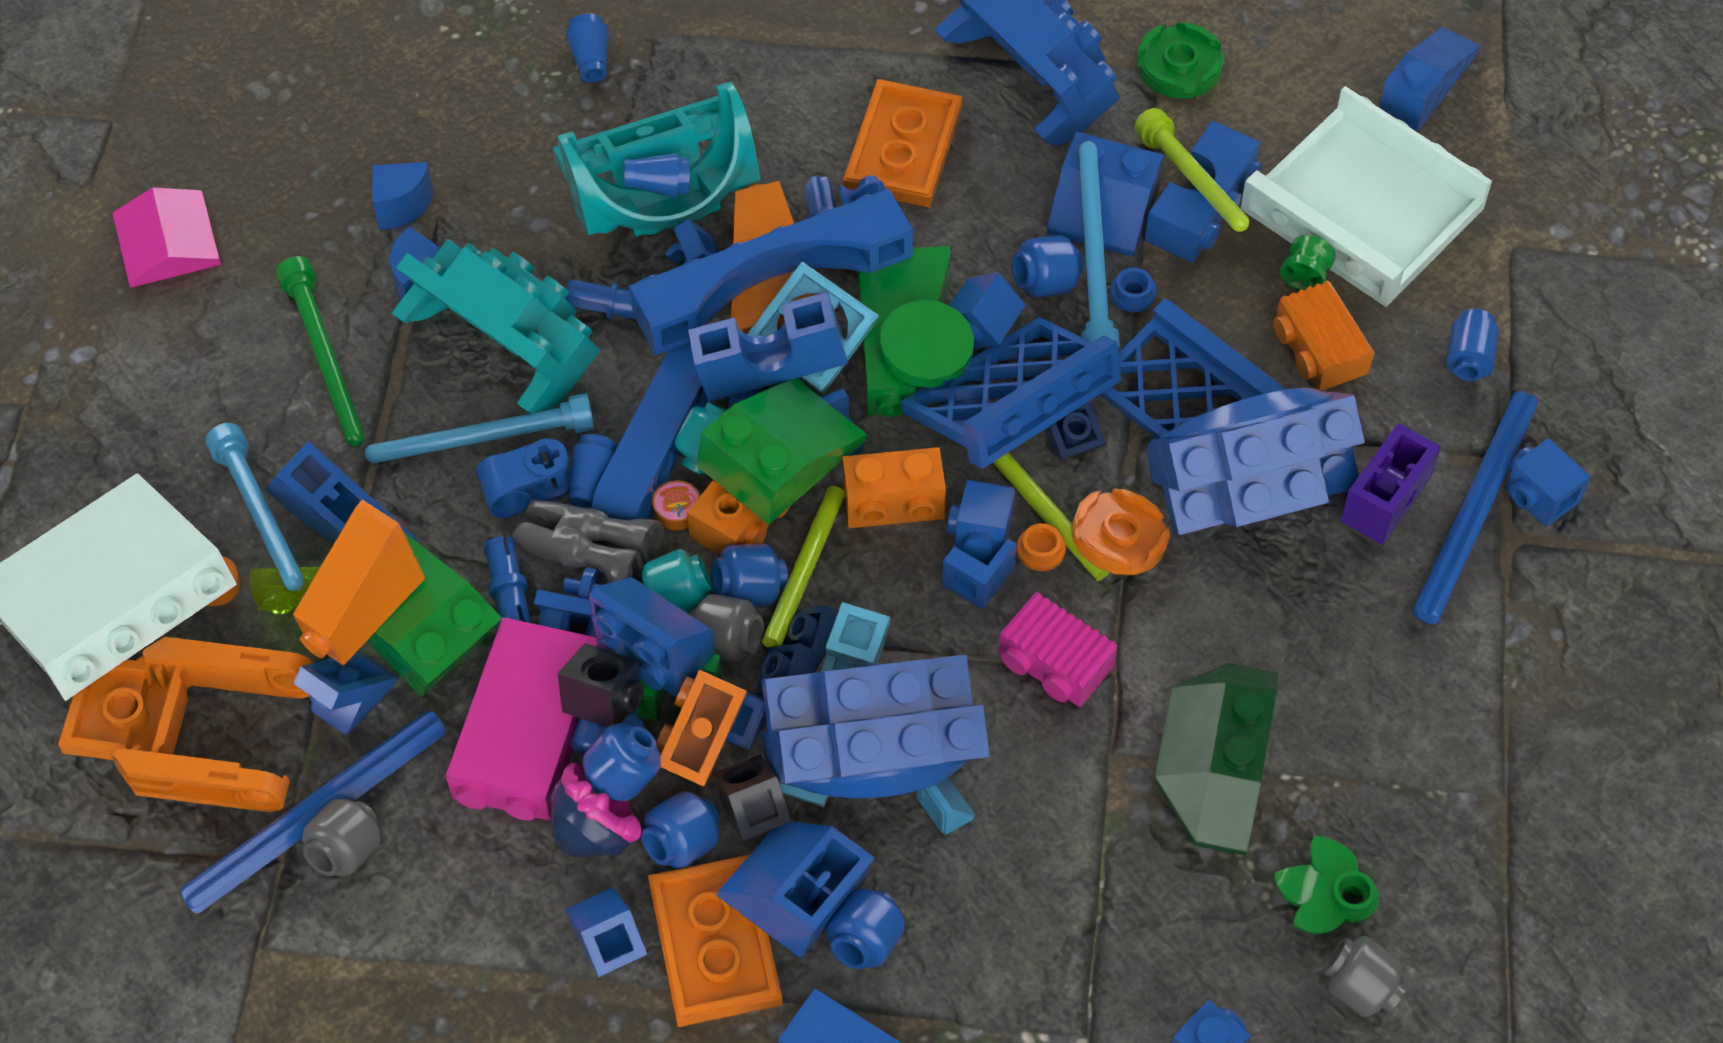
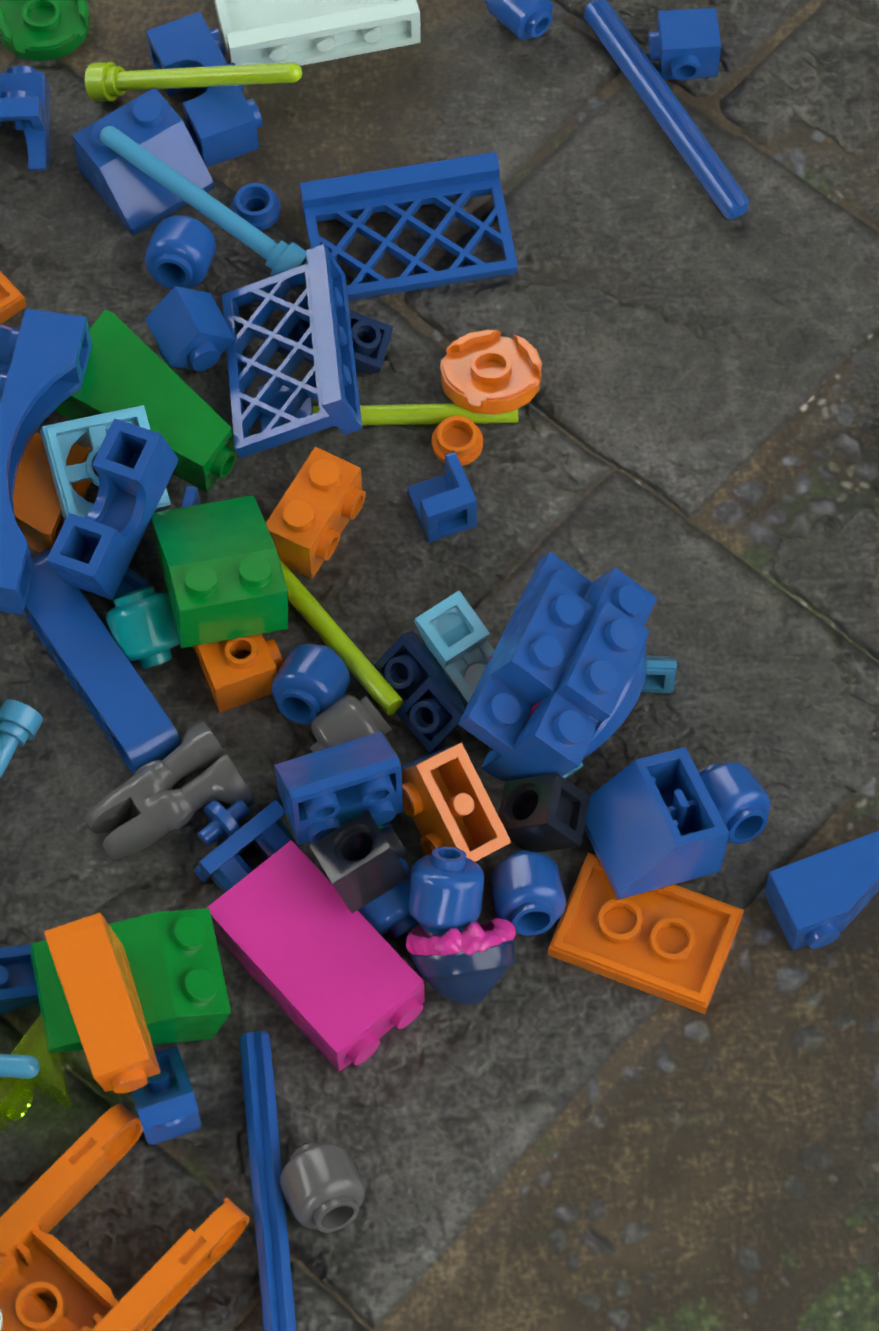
camera: 55 degrees left, 5 degrees up
blue piece [476,438,571,518] -> none
blue pin [483,537,532,623] -> none
blue brick [565,887,647,977] -> none
blue cone [568,434,618,508] -> none
teal head [641,549,713,614] -> none
tile [652,480,700,530] -> none
green tile [878,299,974,388] -> none
blue brick [947,480,1015,561] -> none
dark pink brick [998,592,1117,707] -> none
piece [1148,388,1365,535] -> none
dark green wedge [1154,663,1278,856] -> none
orange brick [1273,280,1374,391] -> none
green wheel [1280,235,1336,291] -> none
dark purple brick [1341,423,1441,545] -> none

